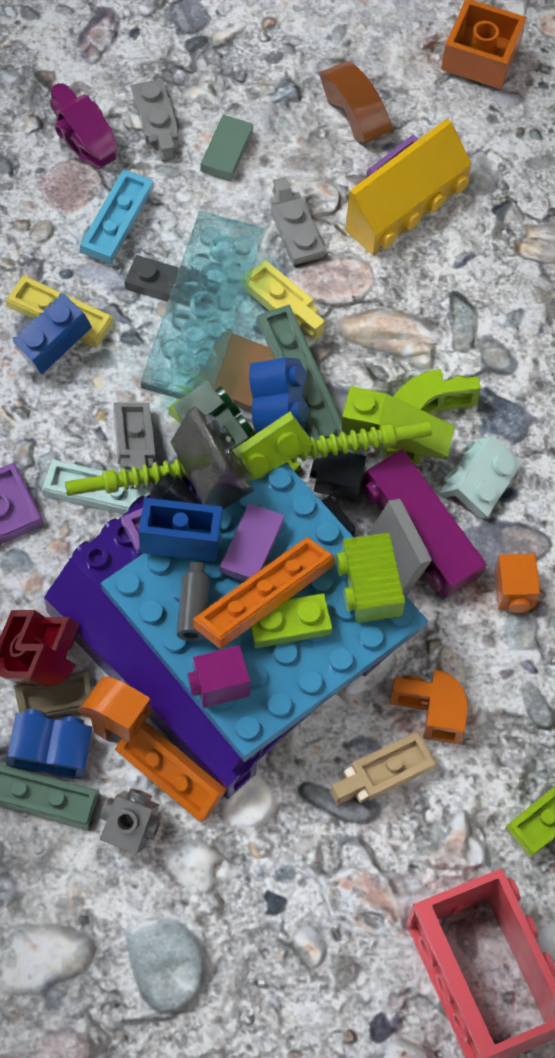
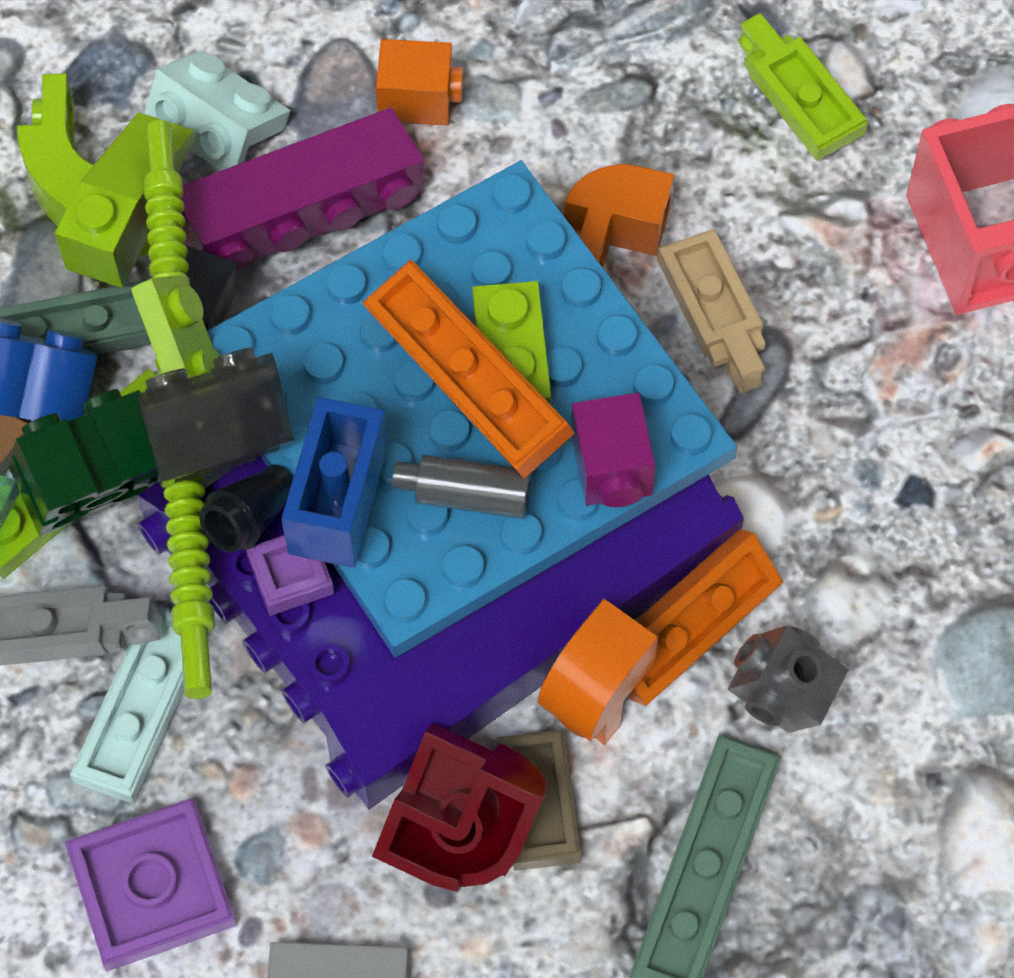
camera: 80 degrees left, 0 degrees up
blue brick [6,709,92,779] -> none
medium lavender tile [220,503,285,581] -> none
lime brick [336,532,405,623] -> none
light grey tile [367,498,432,596] -> none

